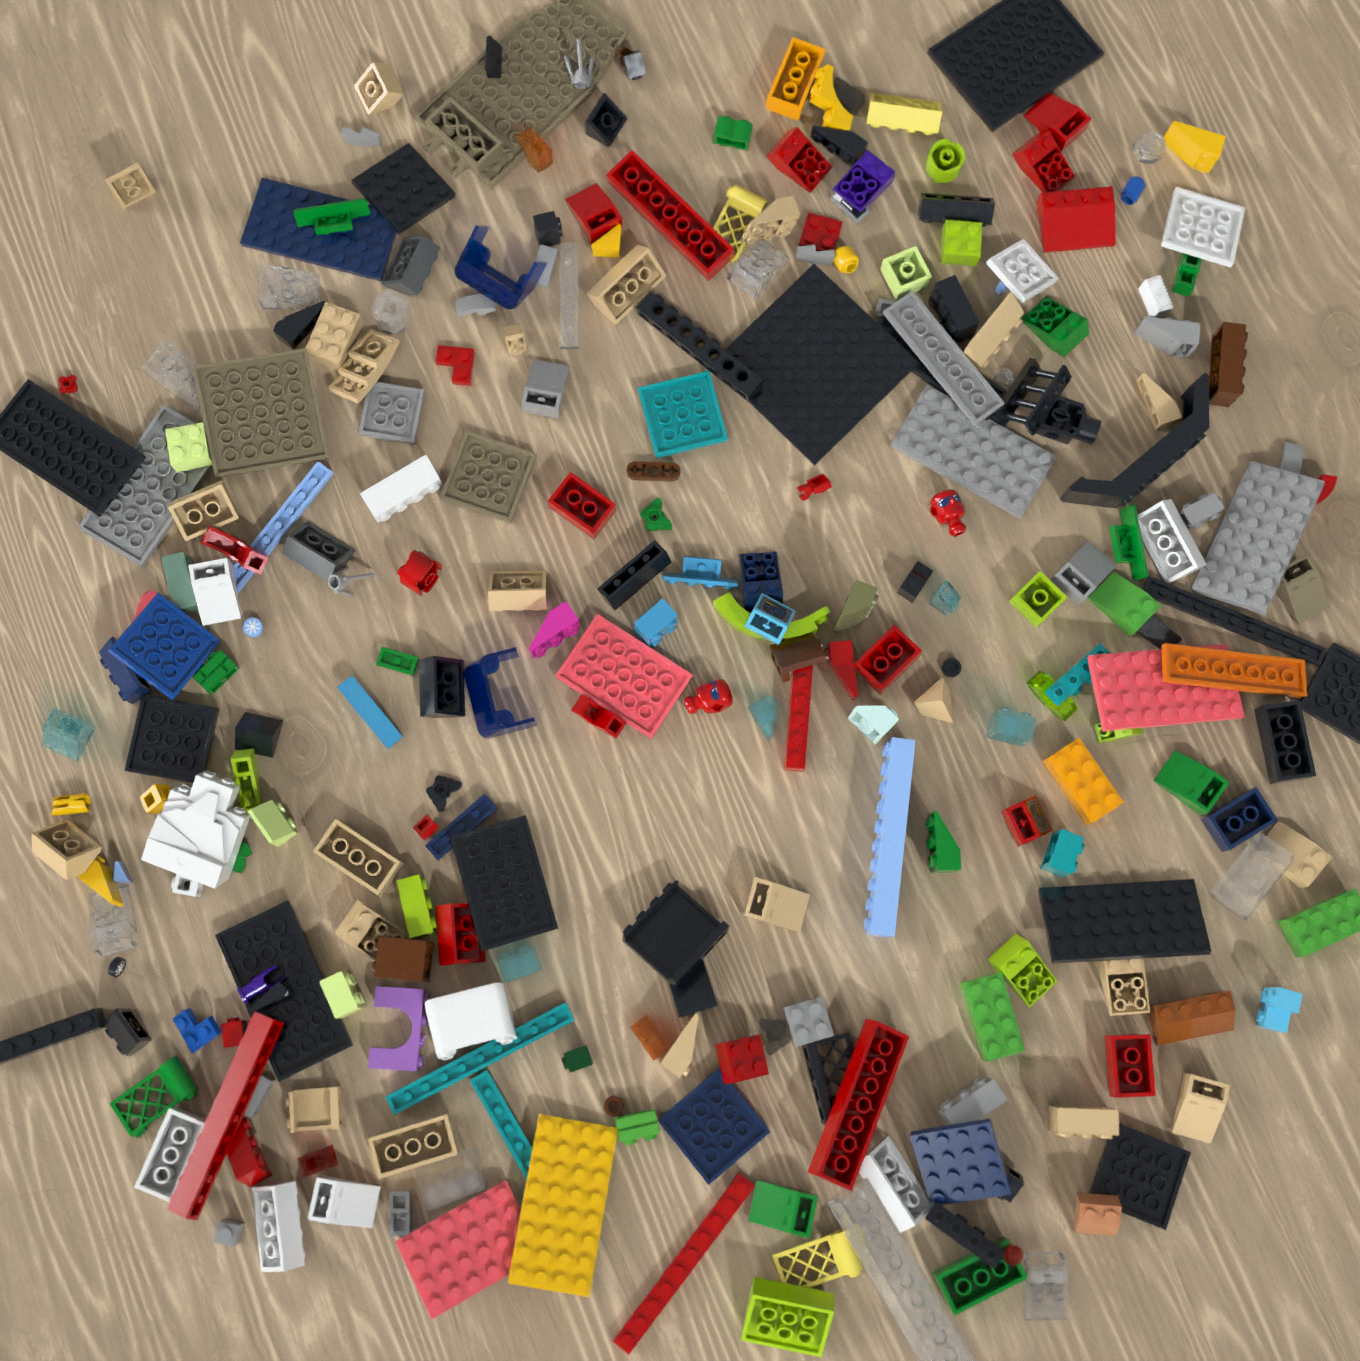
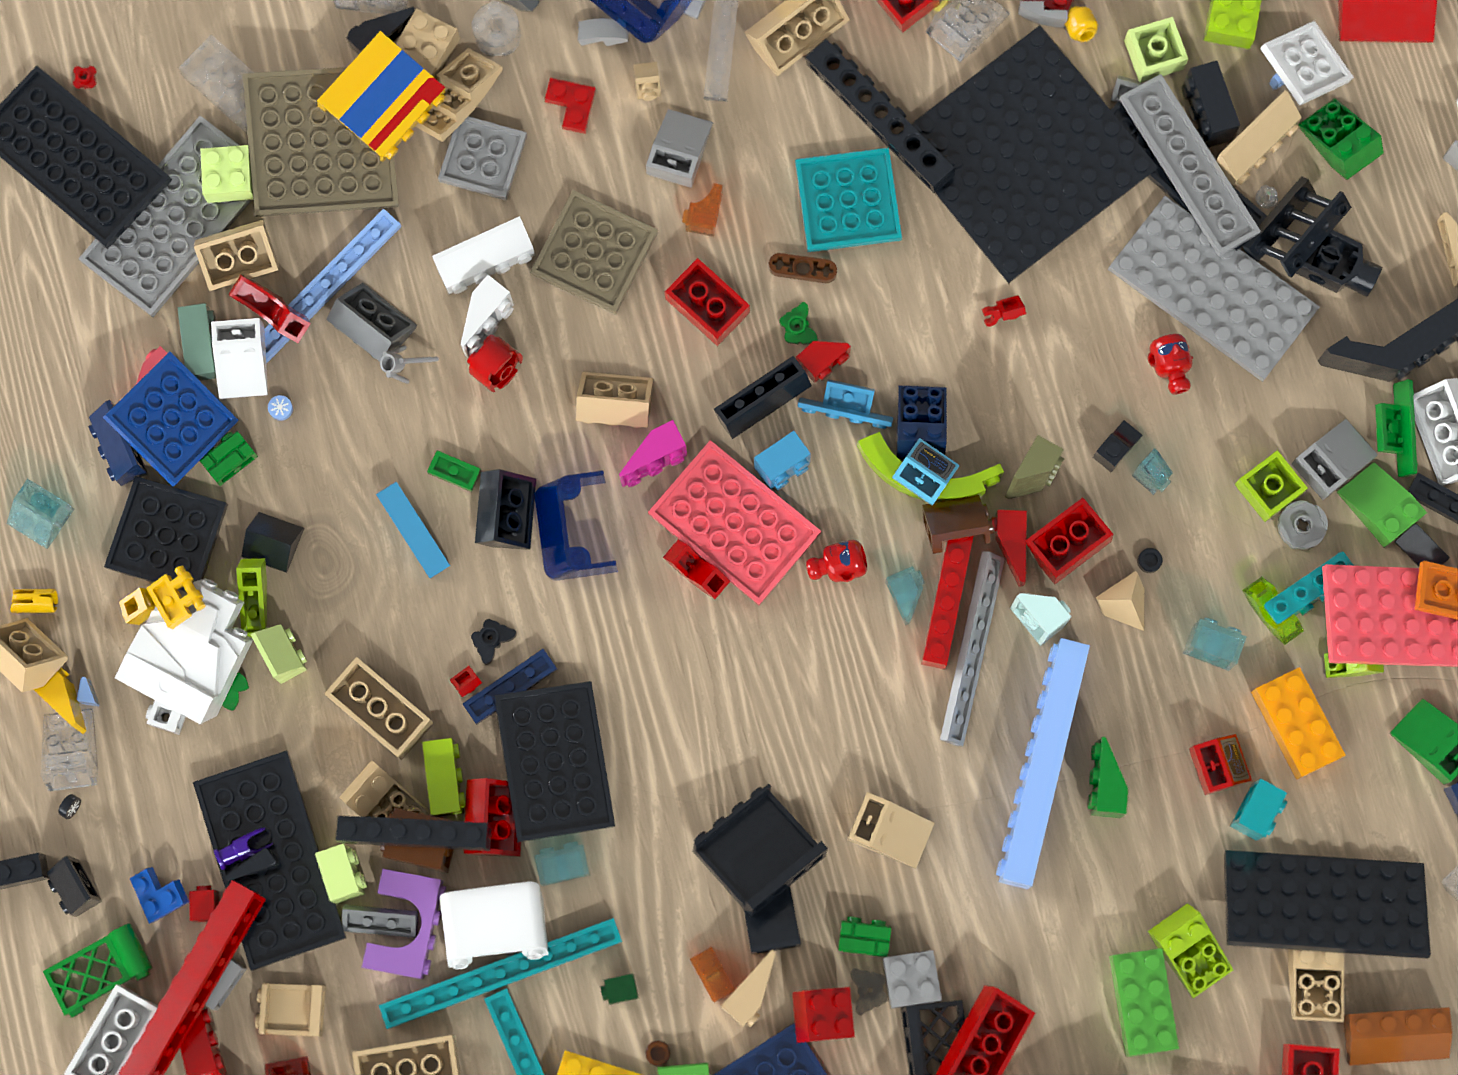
camera: 15 degrees right, 0 degrees up
none -> yellow plate [146,566,205,630]
none -> panel [317,31,446,162]
none -> black brick [336,815,492,851]
none -> dark grey plate [342,905,418,938]
none -> white slope [461,275,514,358]
none -> clear orange arch [682,183,723,237]
none -> red slope [796,341,851,383]
none -> green brick [838,917,891,957]
none -> light grey plate [940,551,1005,747]
none -> light grey plate [1278,500,1328,550]

